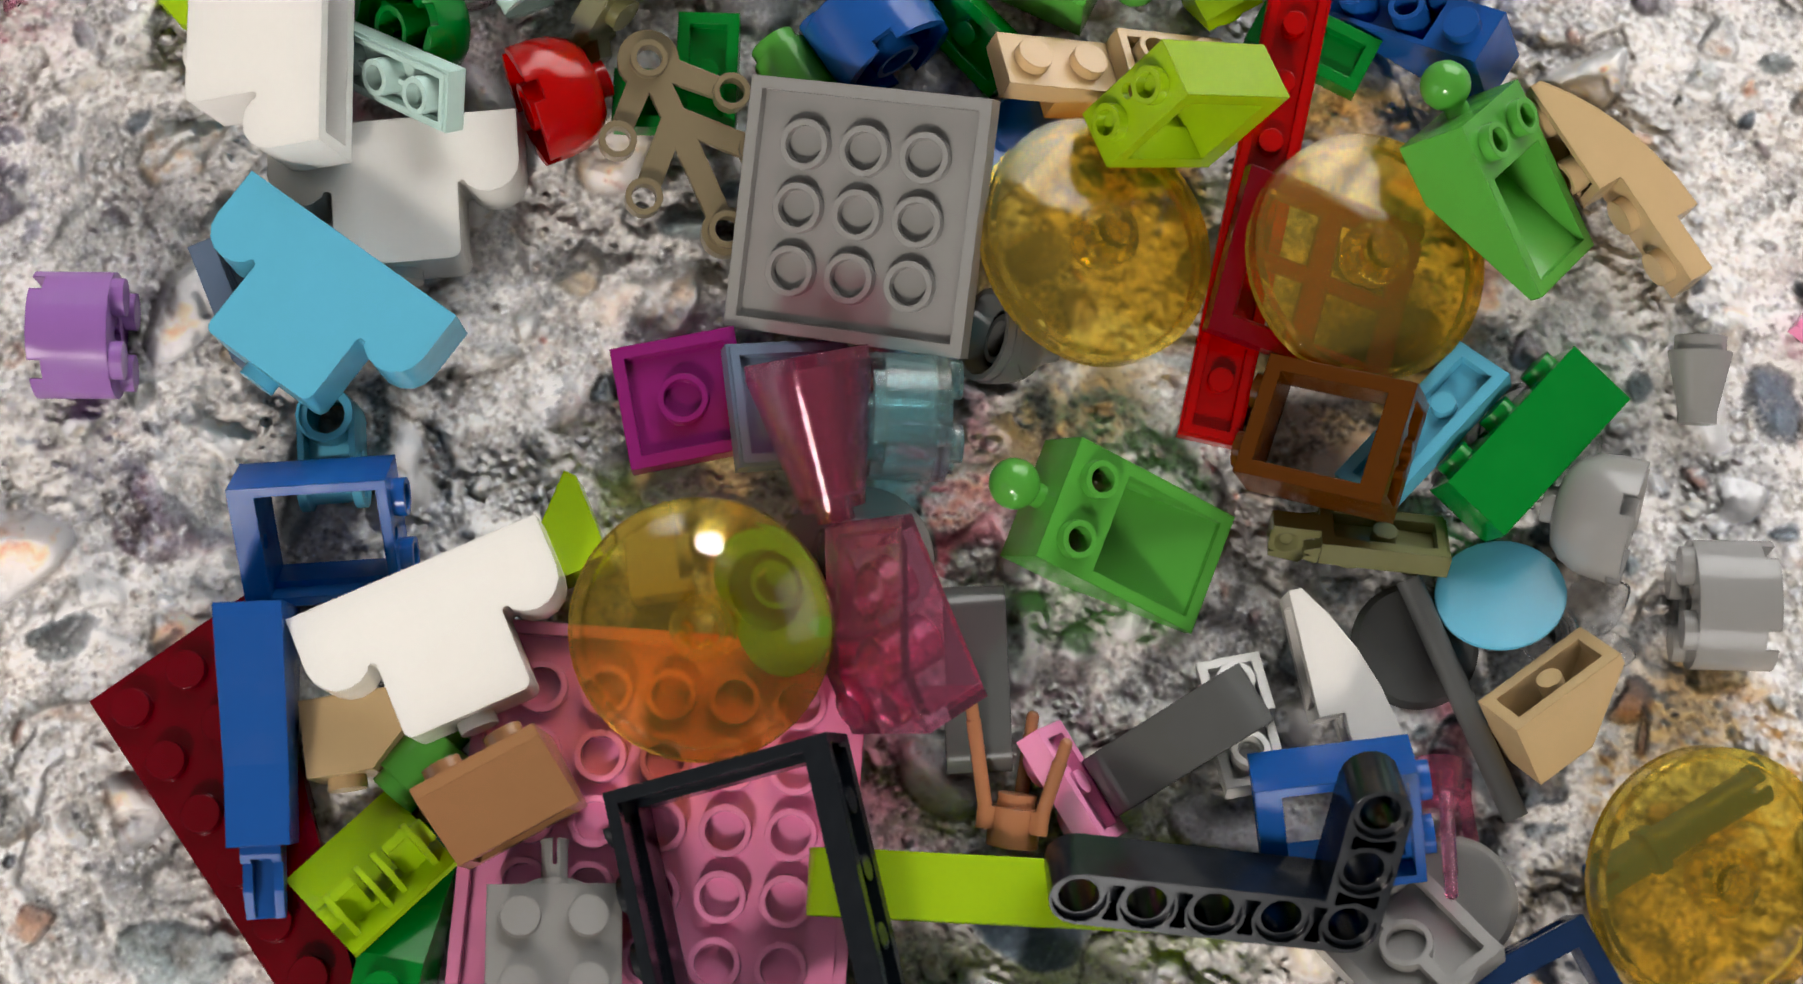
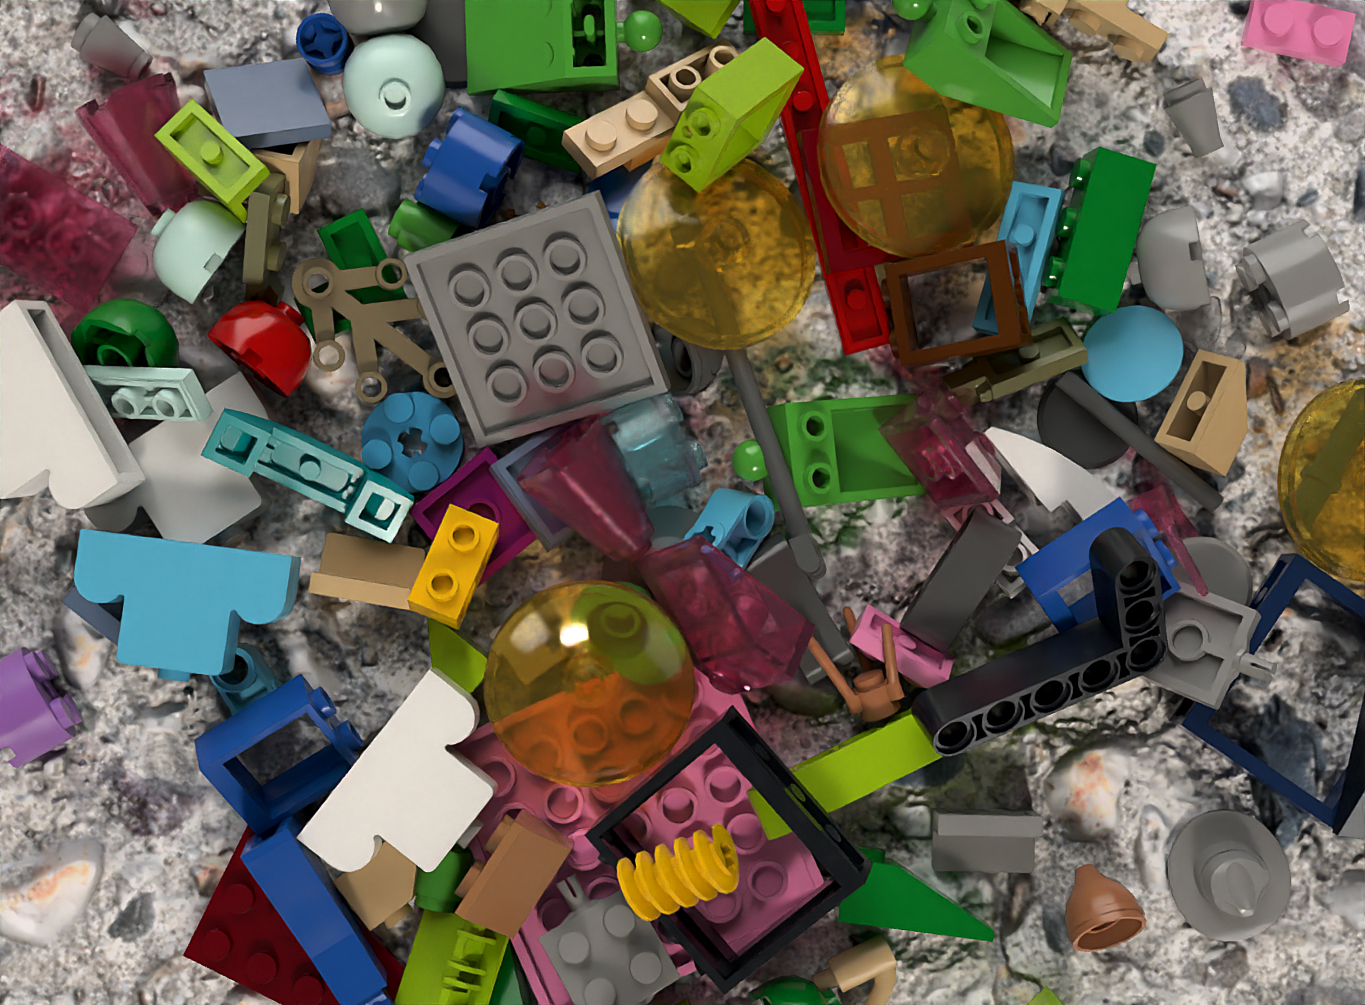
camera: 30 degrees left, 10 degrees up
none -> teal slope [201,408,415,543]
none -> tan panel [308,533,427,610]
none -> dark azure plate [361,391,465,494]
none -> yellow brick [407,504,499,630]
none -> yellow piece [616,823,740,921]
none -> dark grey hinge [669,214,827,579]
none -> medium azure piece [682,488,775,588]
none -> clear pink slope [877,386,1002,509]

